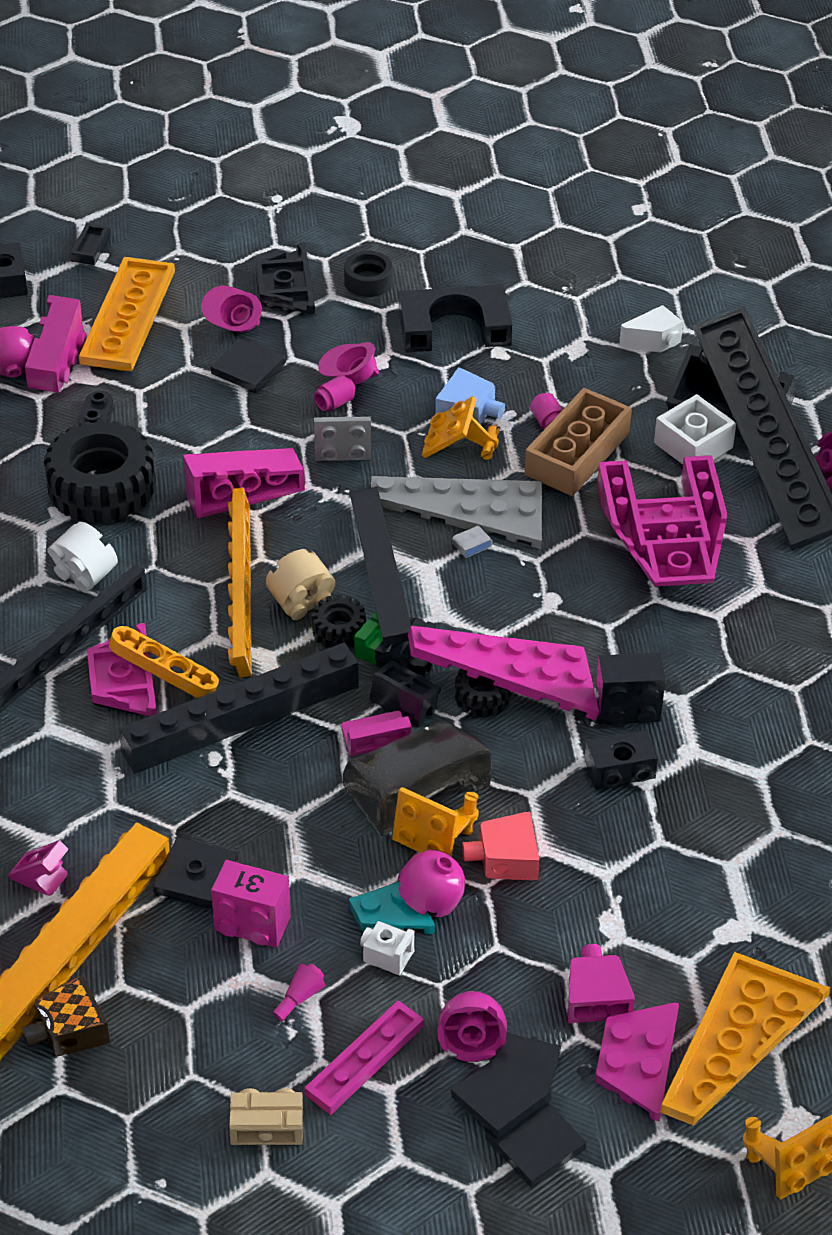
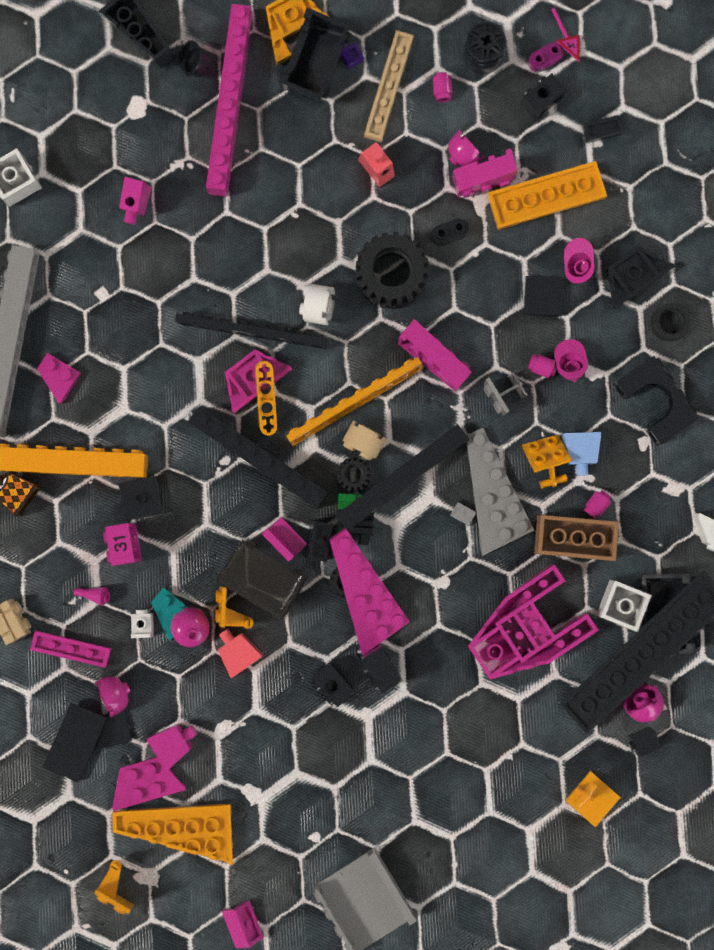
camera: 65 degrees right, 40 degrees up
dark pink slope [8,840,68,896] -> none

